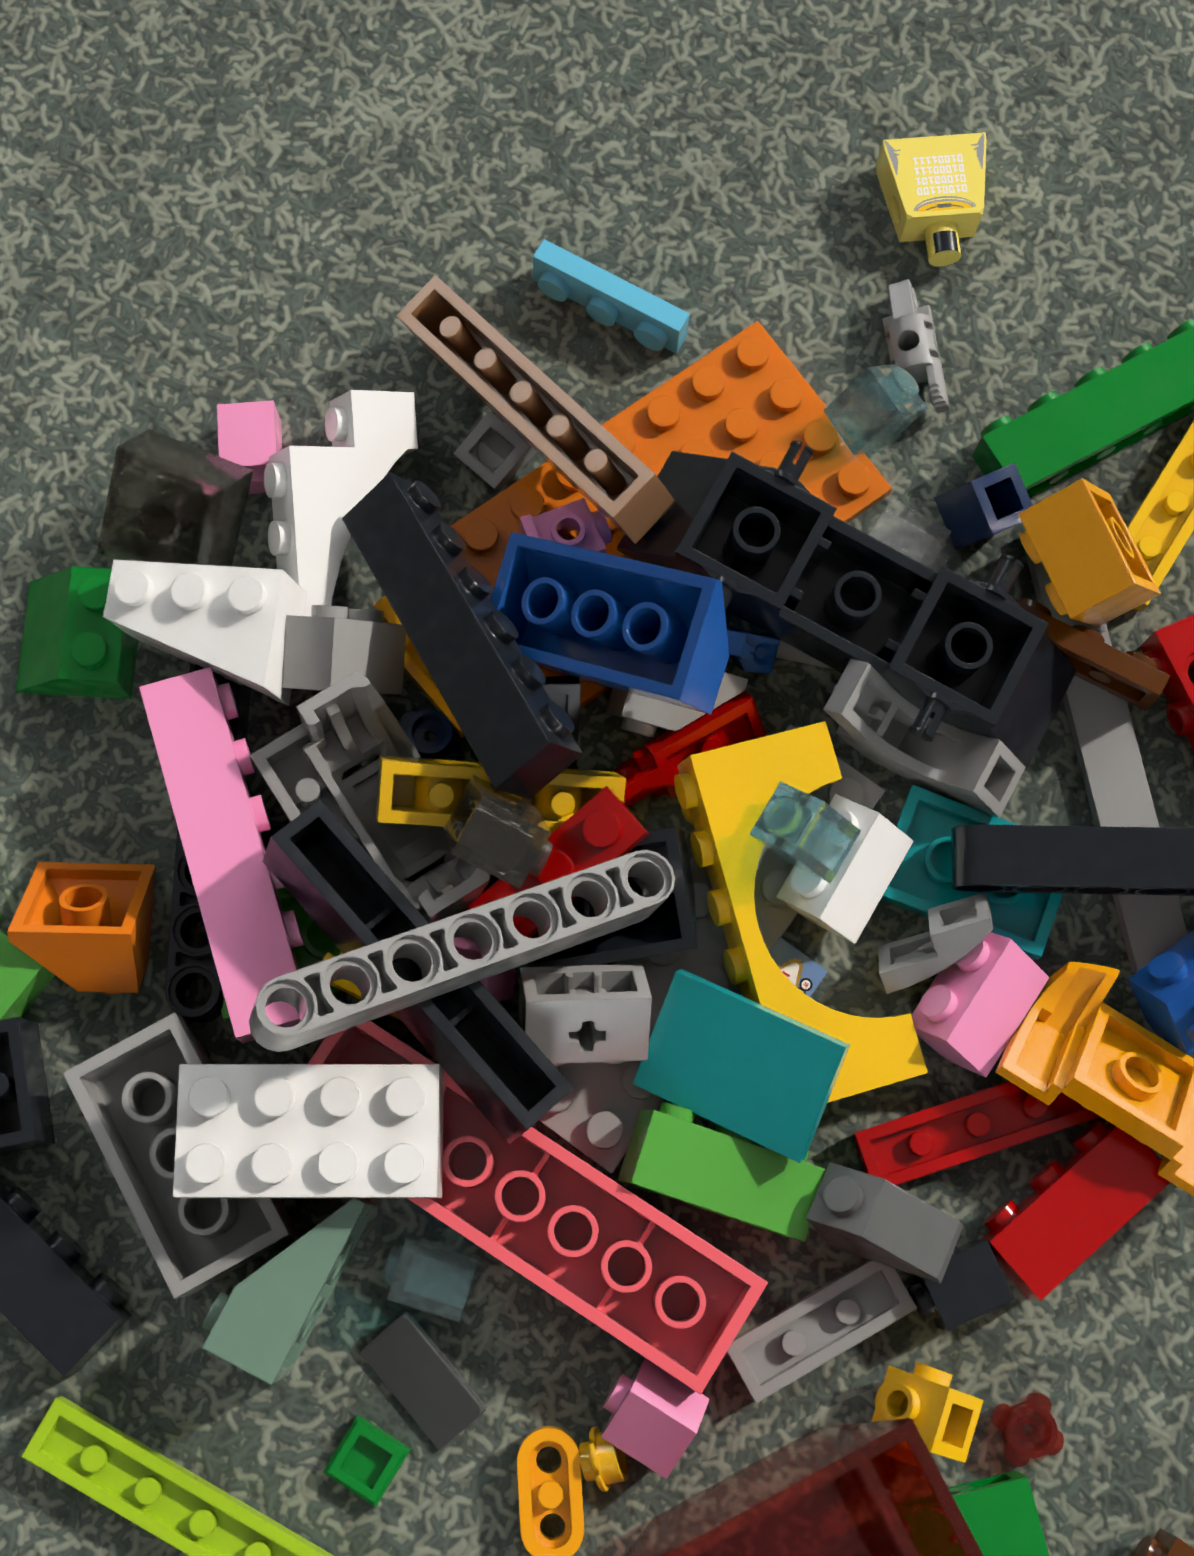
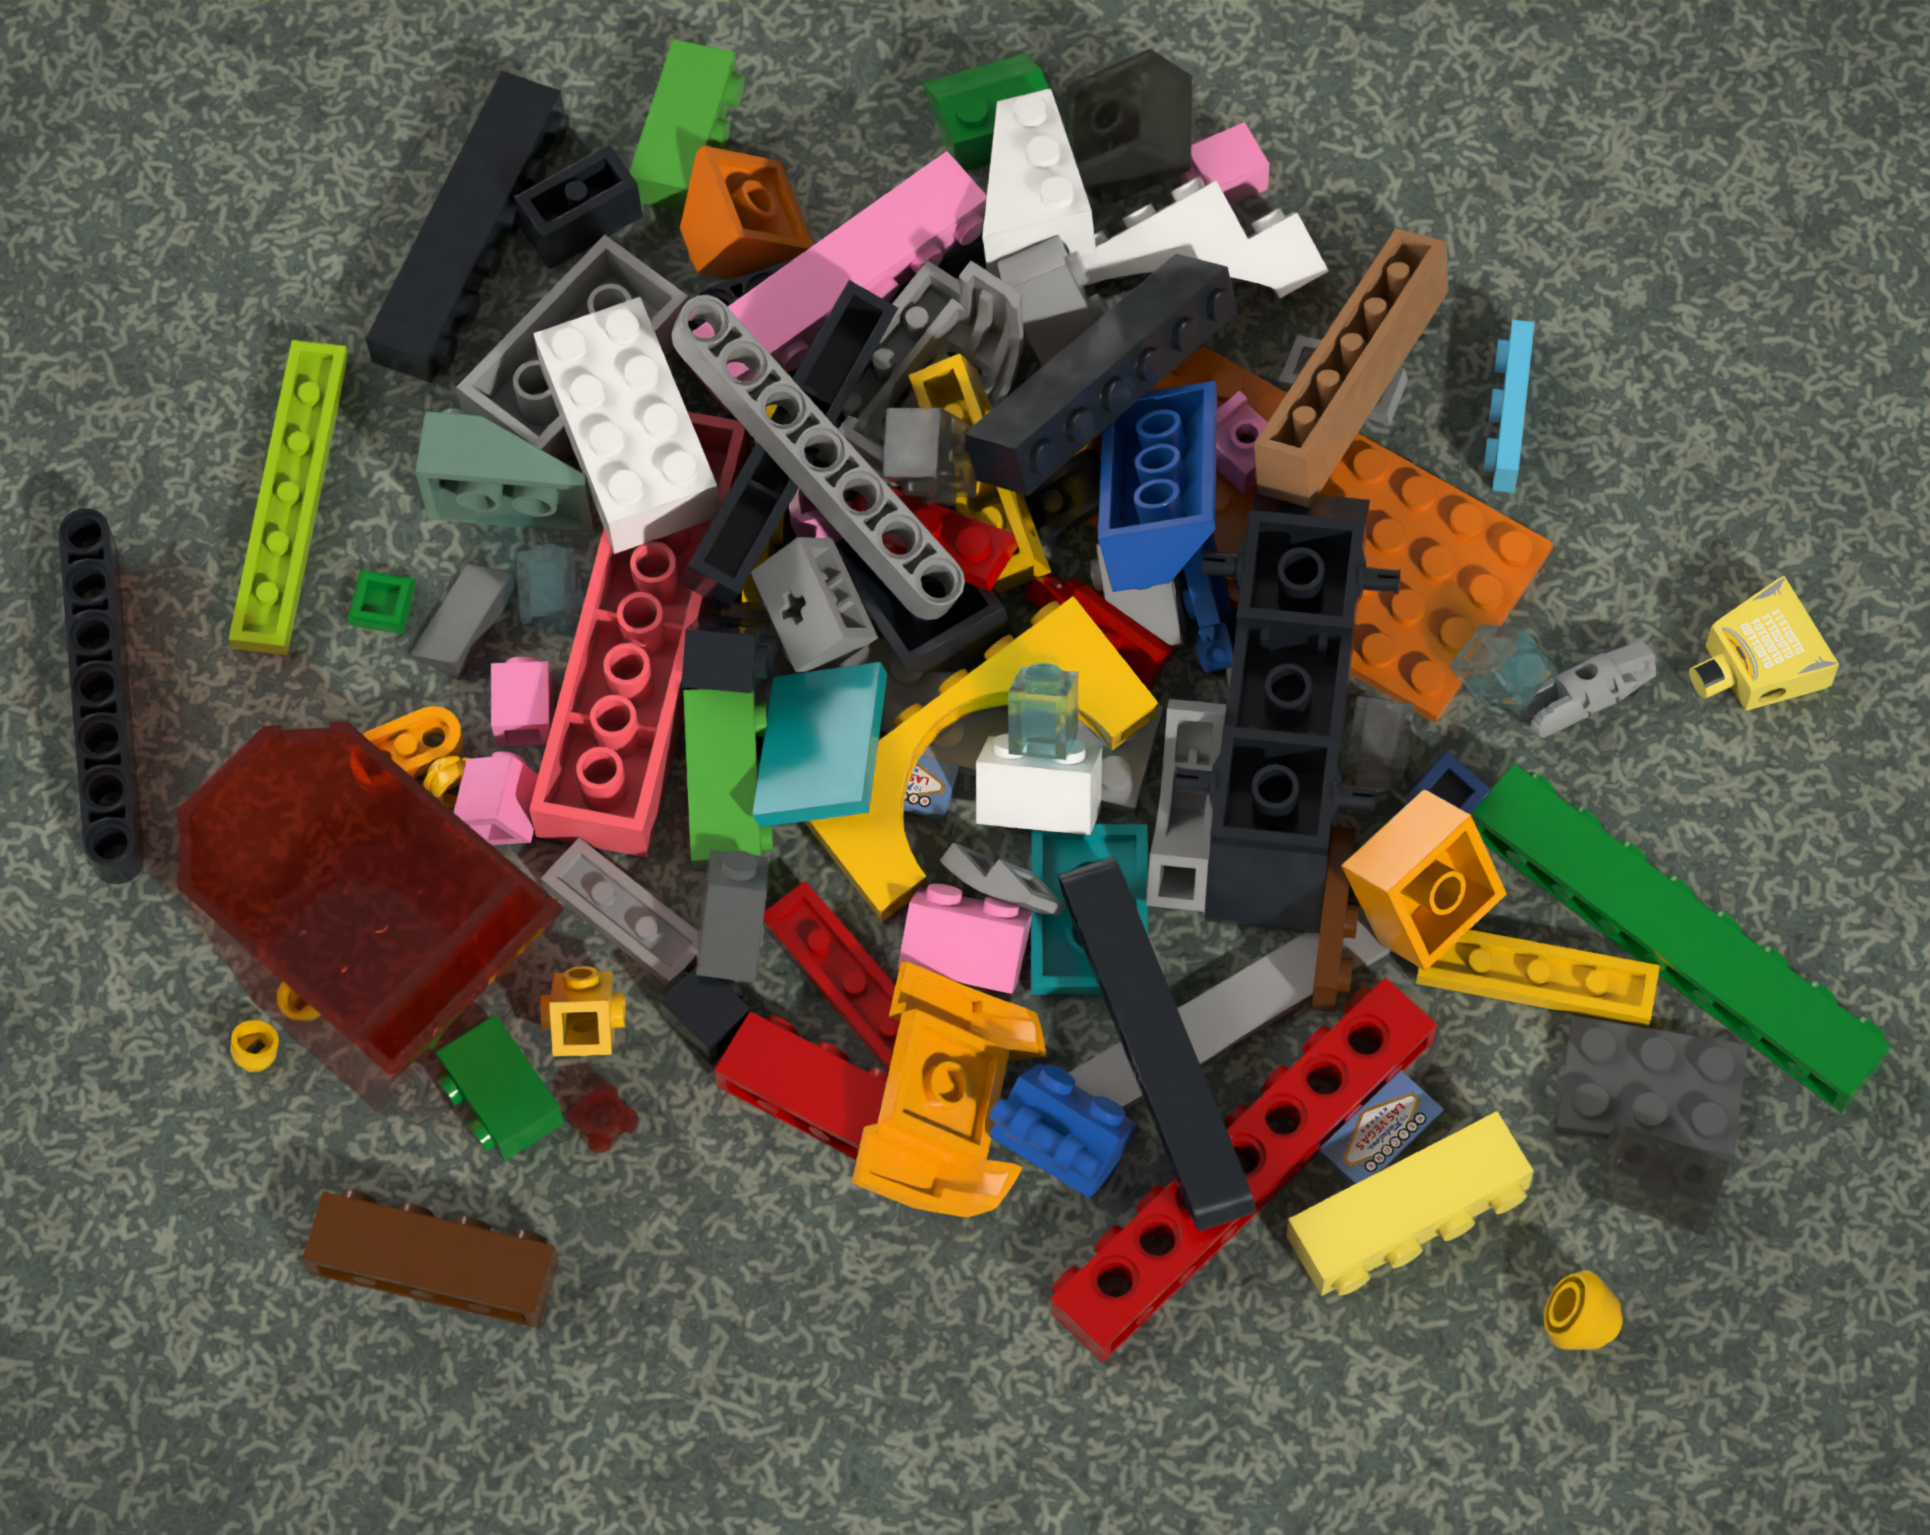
camera: 75 degrees right, 10 degrees down
none -> bright pink brick [491,657,553,747]
none -> black brick [681,614,778,693]

